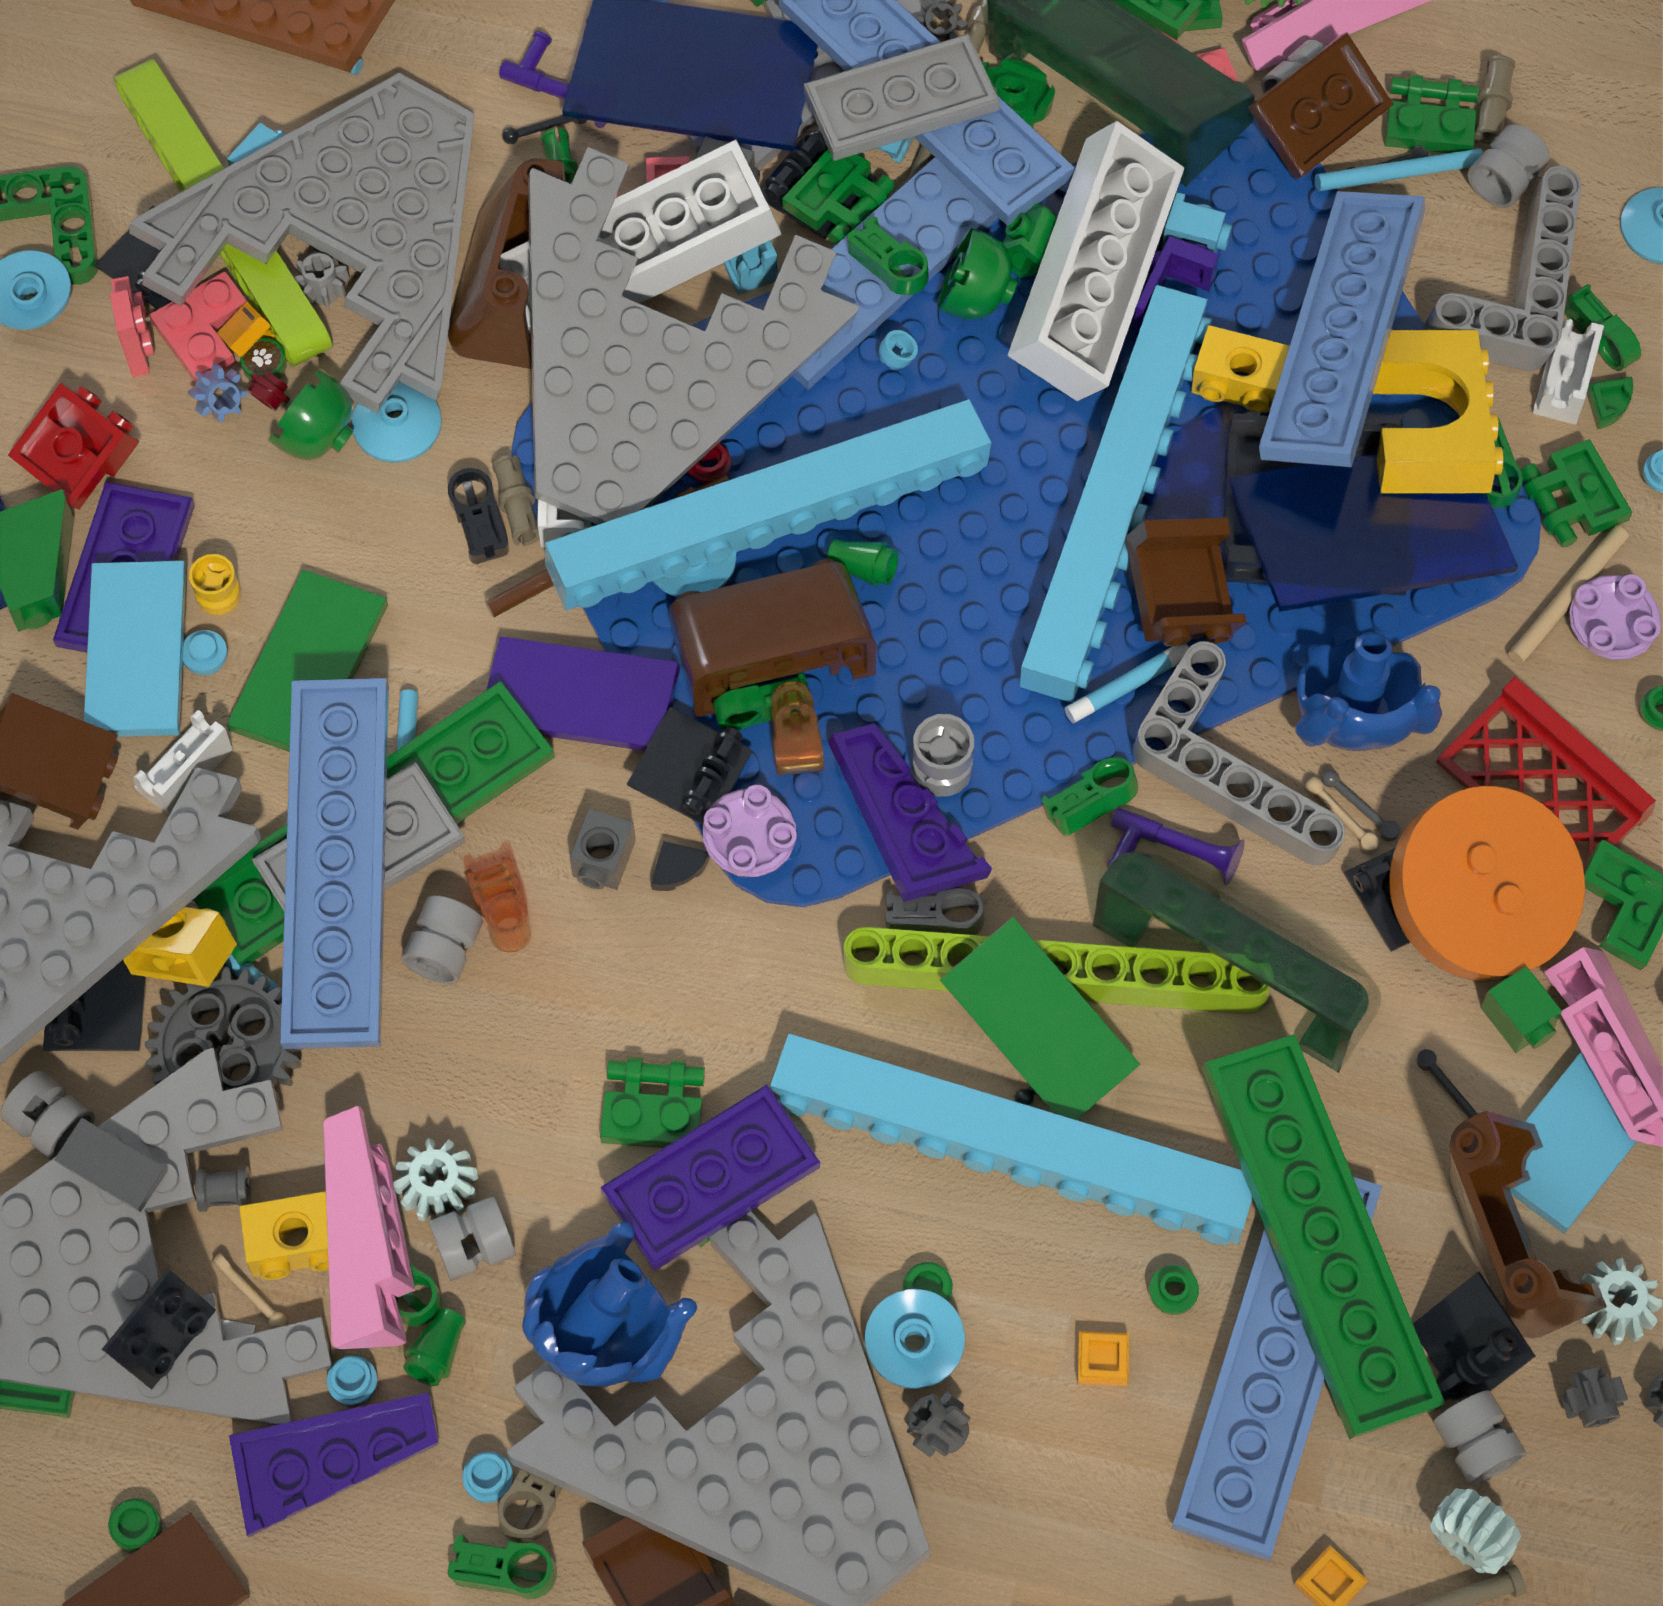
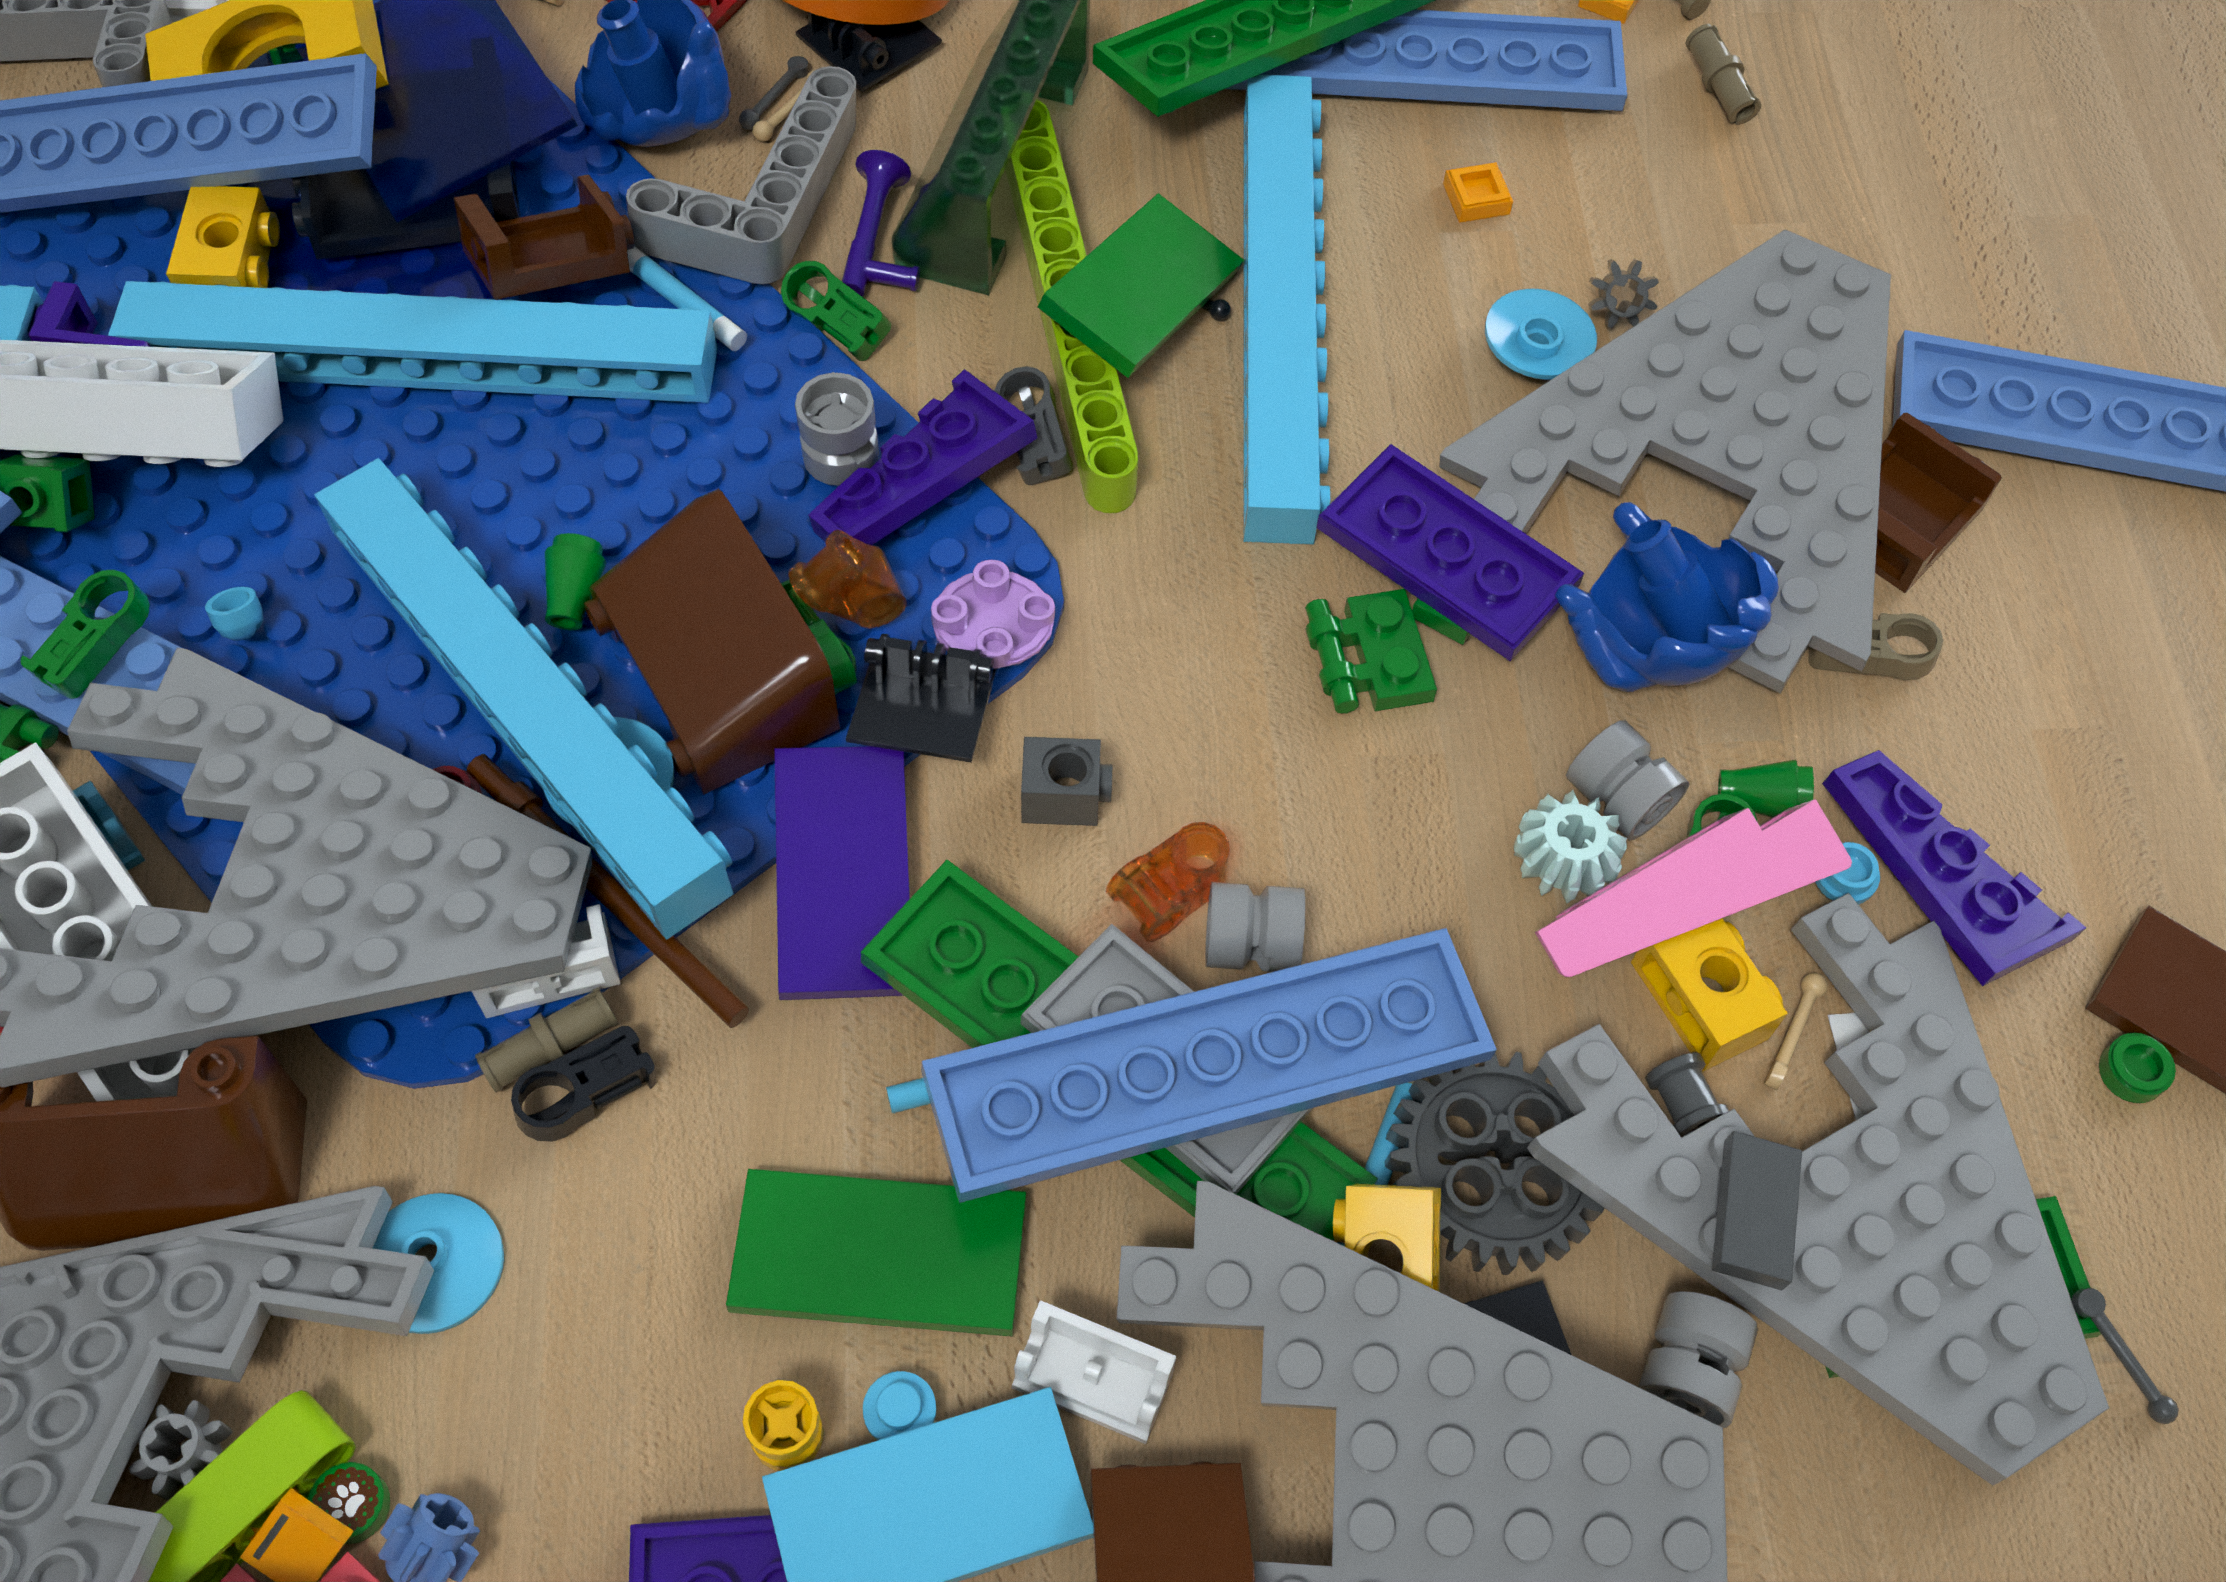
camera: 110 degrees left, 5 degrees down
black hinge [102,1268,216,1390] -> none
dark red plate [247,371,290,412] -> none
green cylinder [268,368,354,460] -> none
green piece [448,1534,557,1599] -> none
medium azure plate [462,1452,514,1503] -> none
black tile [651,841,710,891] -> none
green tile [903,1262,953,1302] -> none
green cylinder [937,228,1018,320] -> none
green plate [1149,1265,1199,1315] -> none

